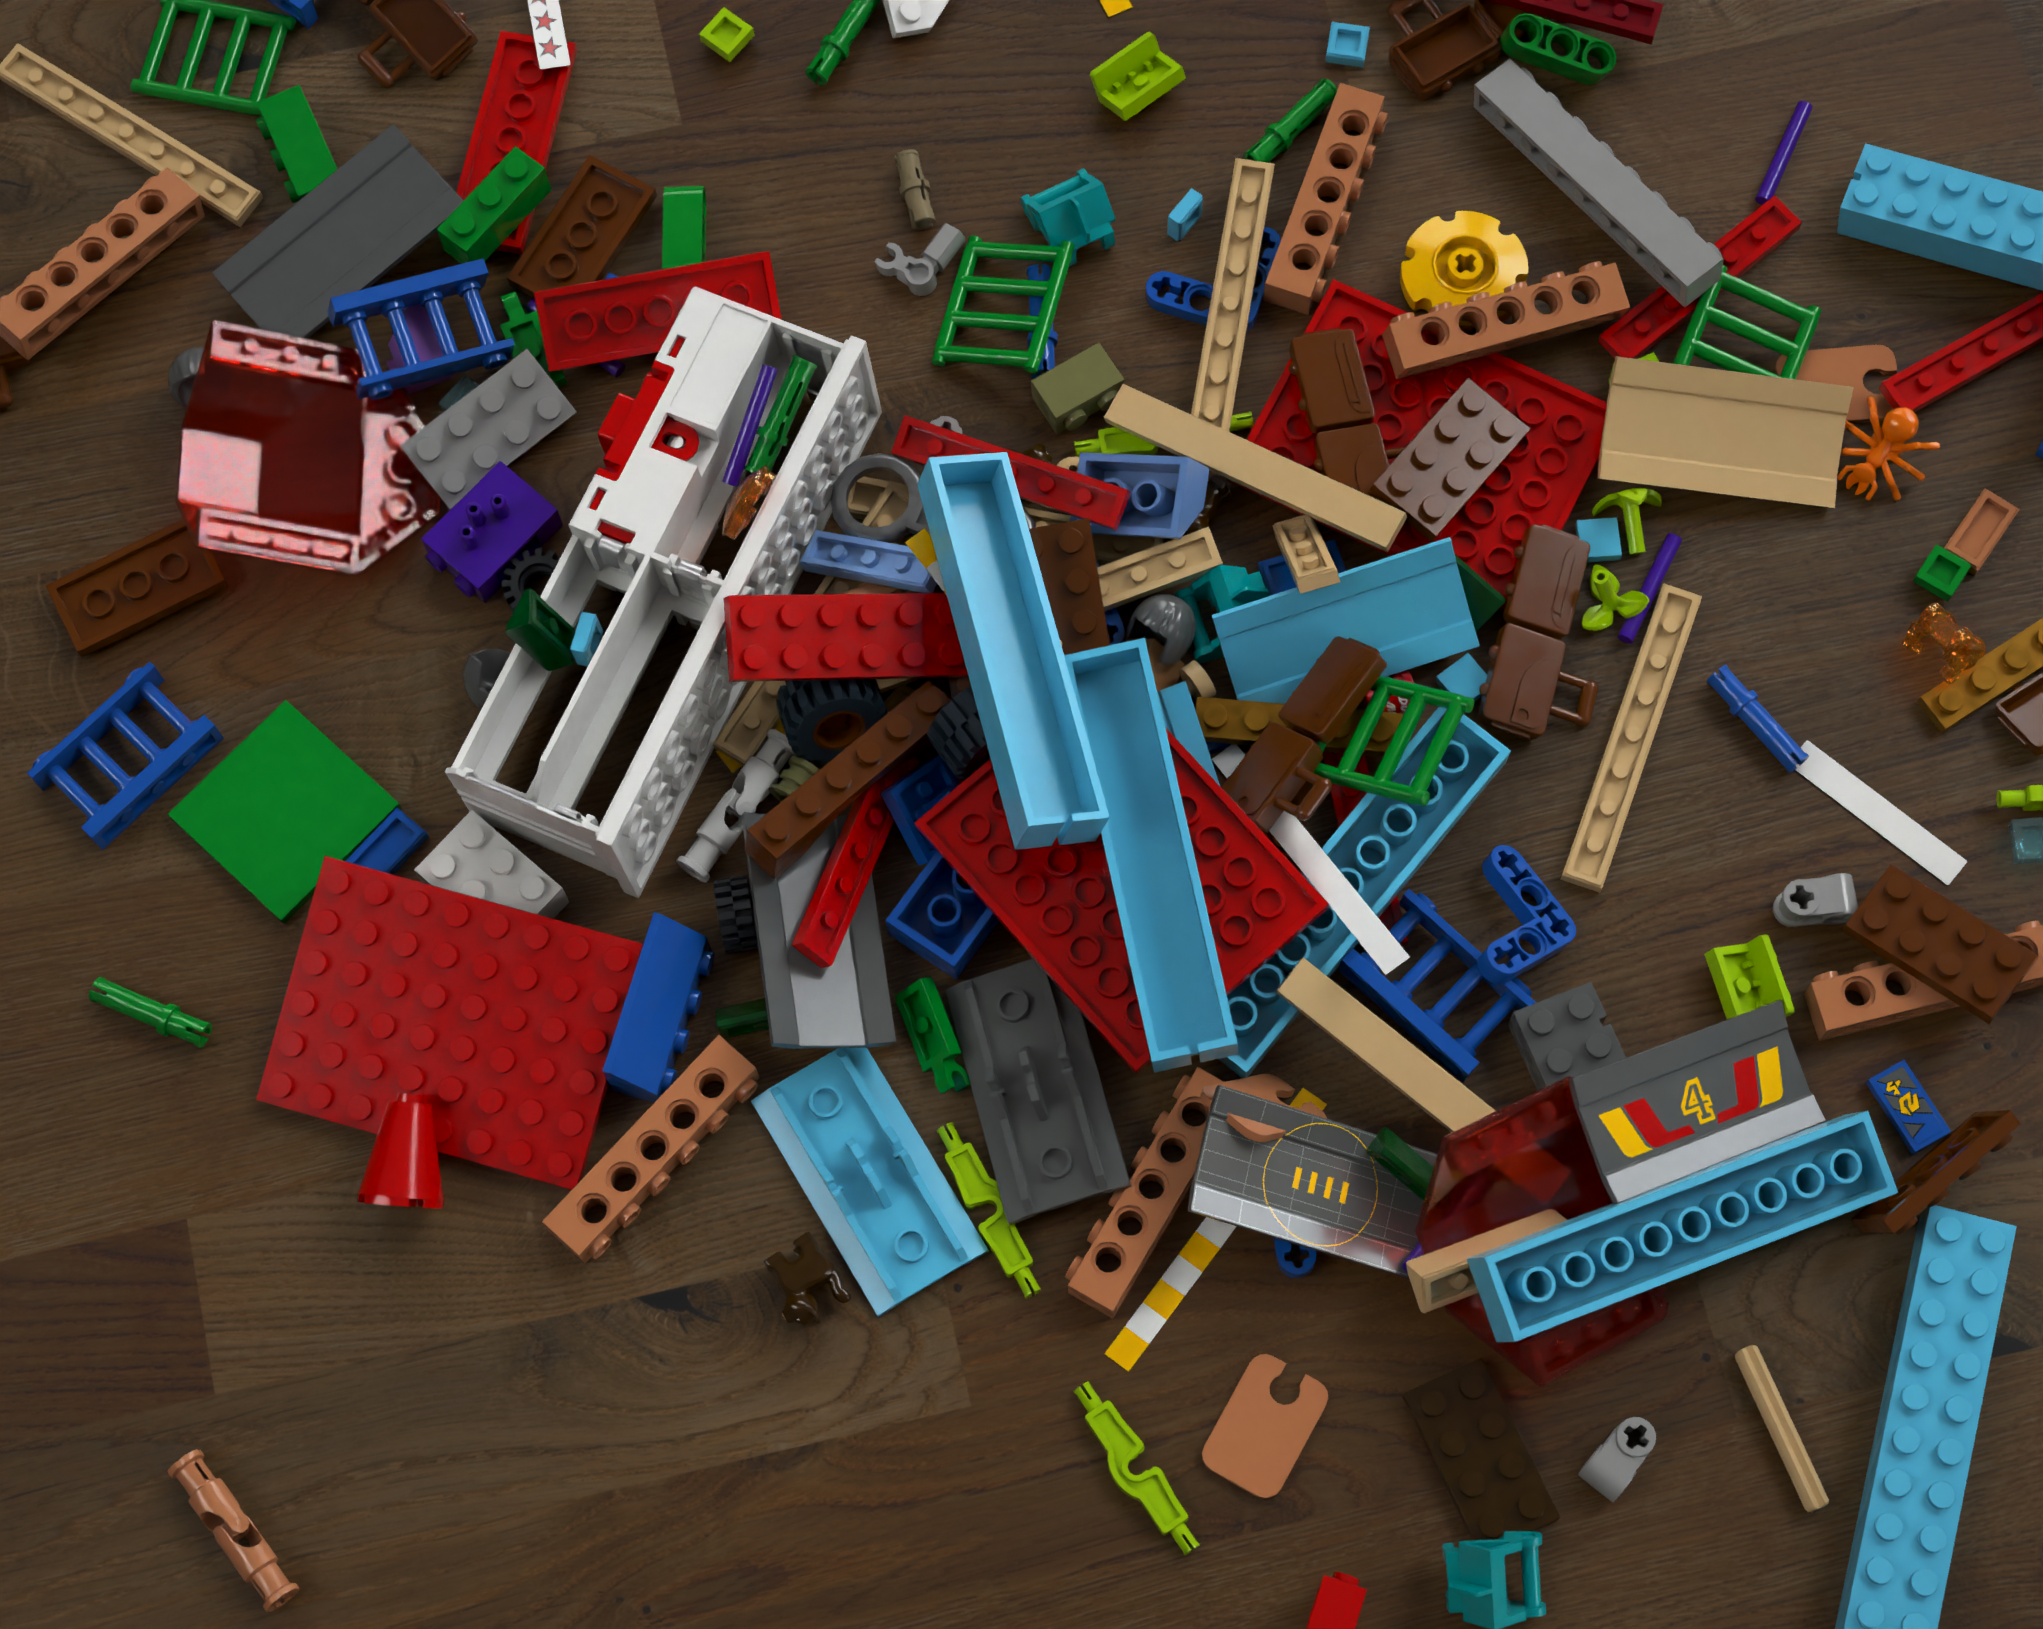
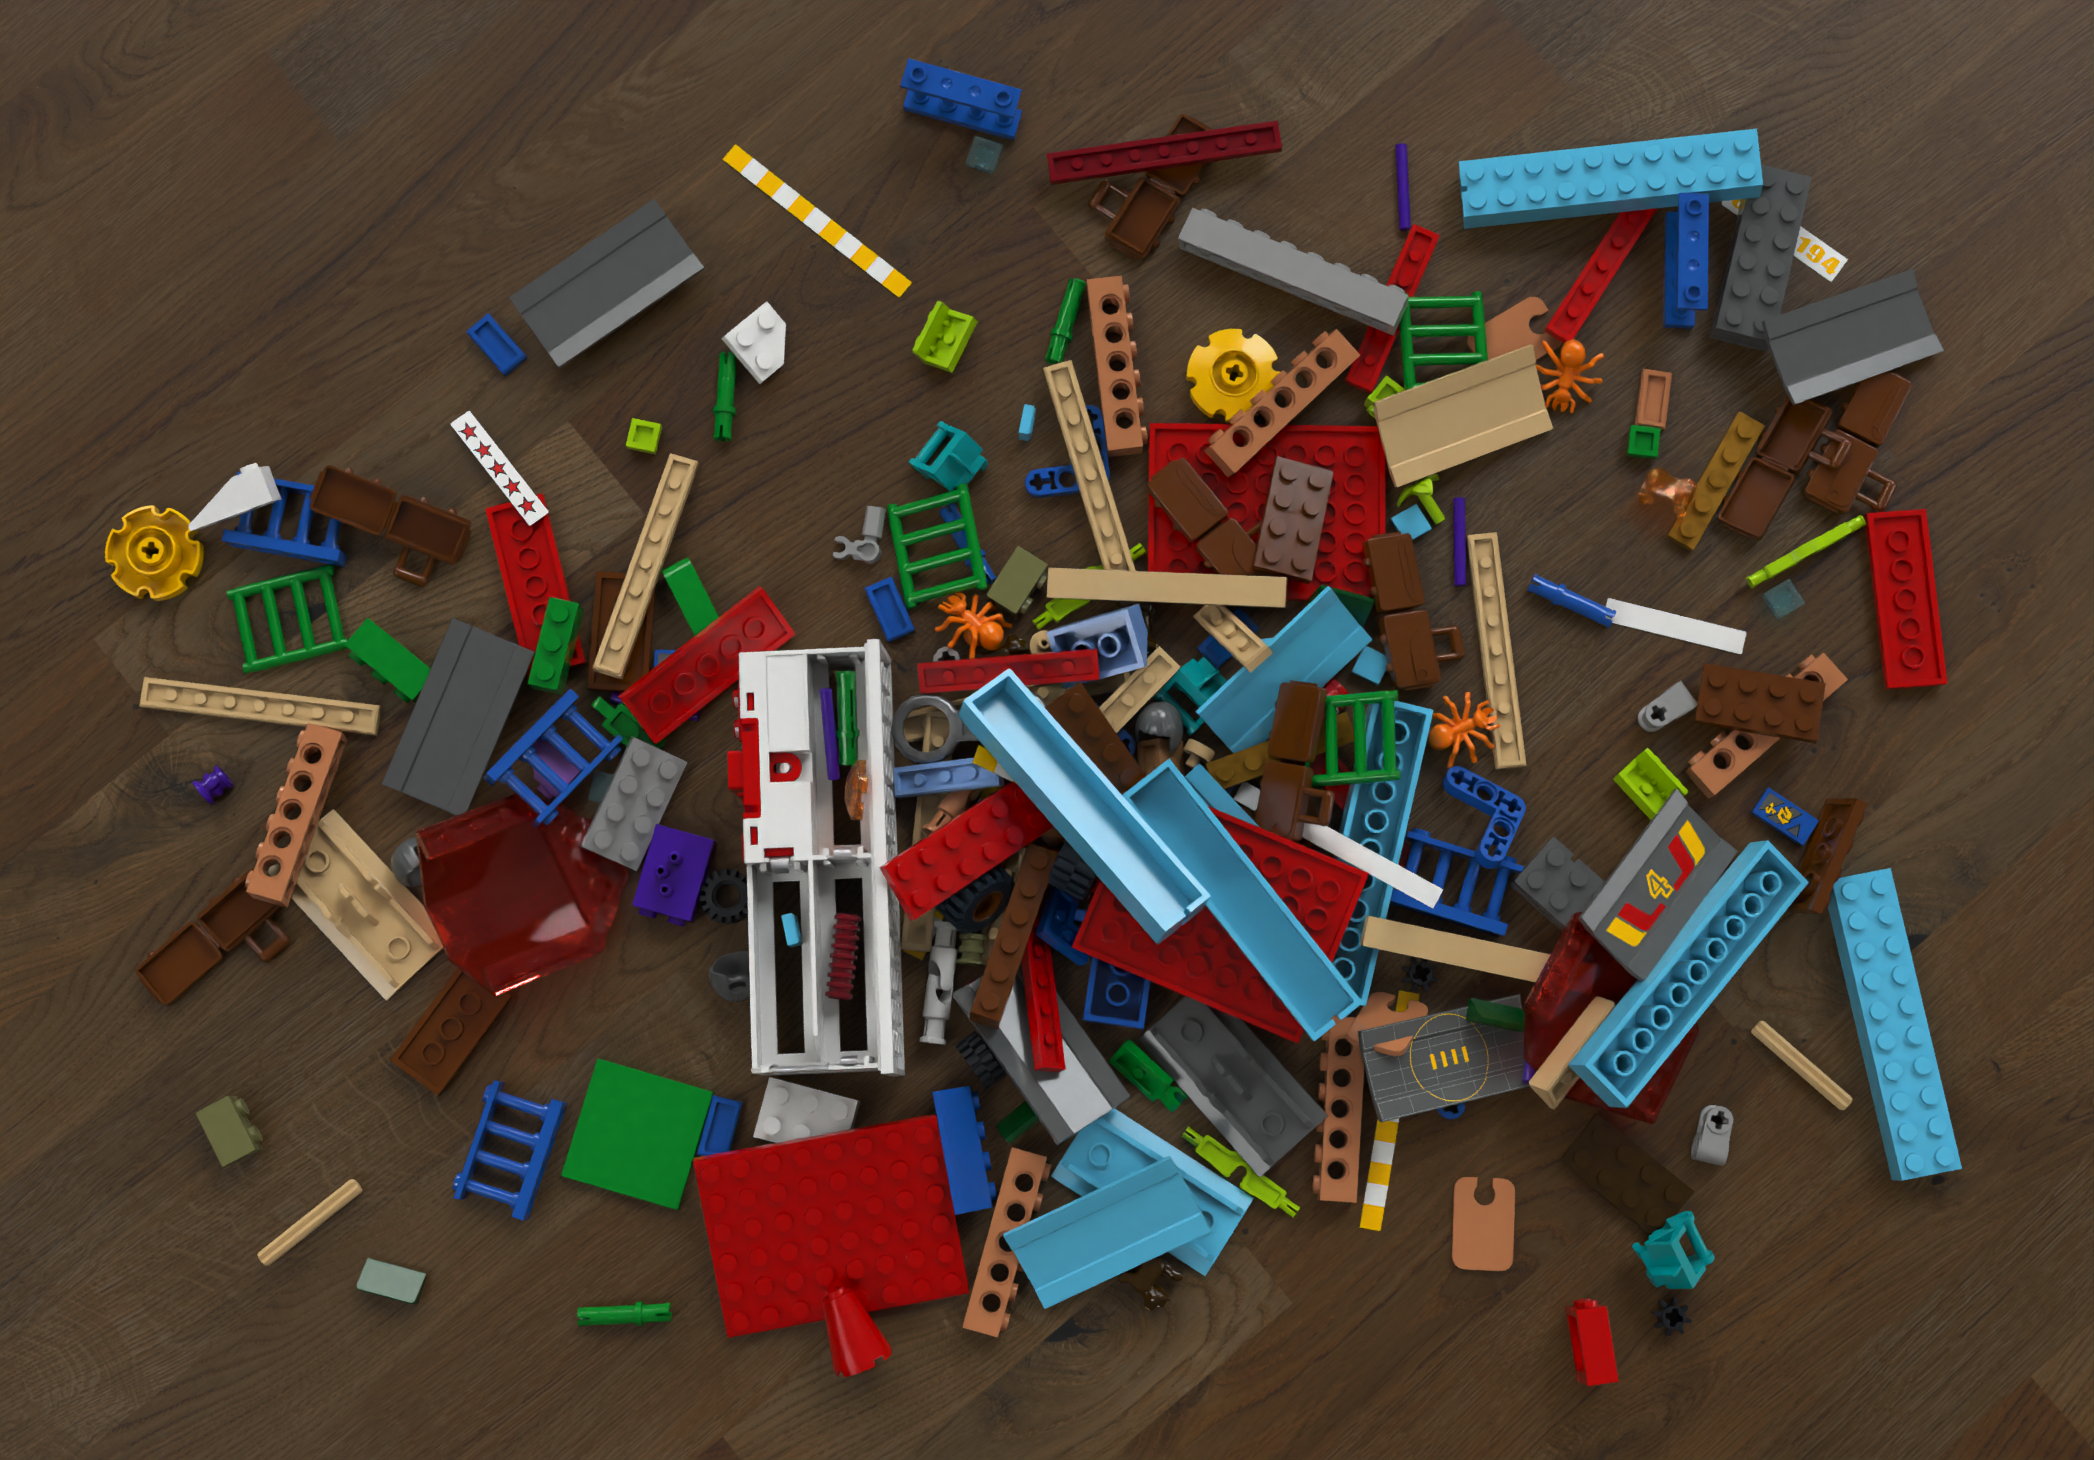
camera: 30 degrees left, 10 degrees up
dark green slope [505,588,575,671] -> none
dark tan pin [894,149,936,230] -> none
lime piece [1073,1381,1200,1556] -> none
medium azure tile [1325,22,1370,67] -> none
green beam [1500,13,1616,85] -> none
lime plant [1582,564,1649,631] -> none
none -> dark purple bush [192,765,234,805]
none -> tan hinge [268,809,454,1001]
none -> tan tile [593,453,699,679]
none -> dark red piece [825,913,862,1000]
none -> blue tile [864,576,915,643]
none -> orange animal [935,592,1012,659]
none -> medium azure hinge [1003,1156,1210,1309]
none -> black gear [1401,957,1438,993]
none -> orange animal [1427,692,1500,769]

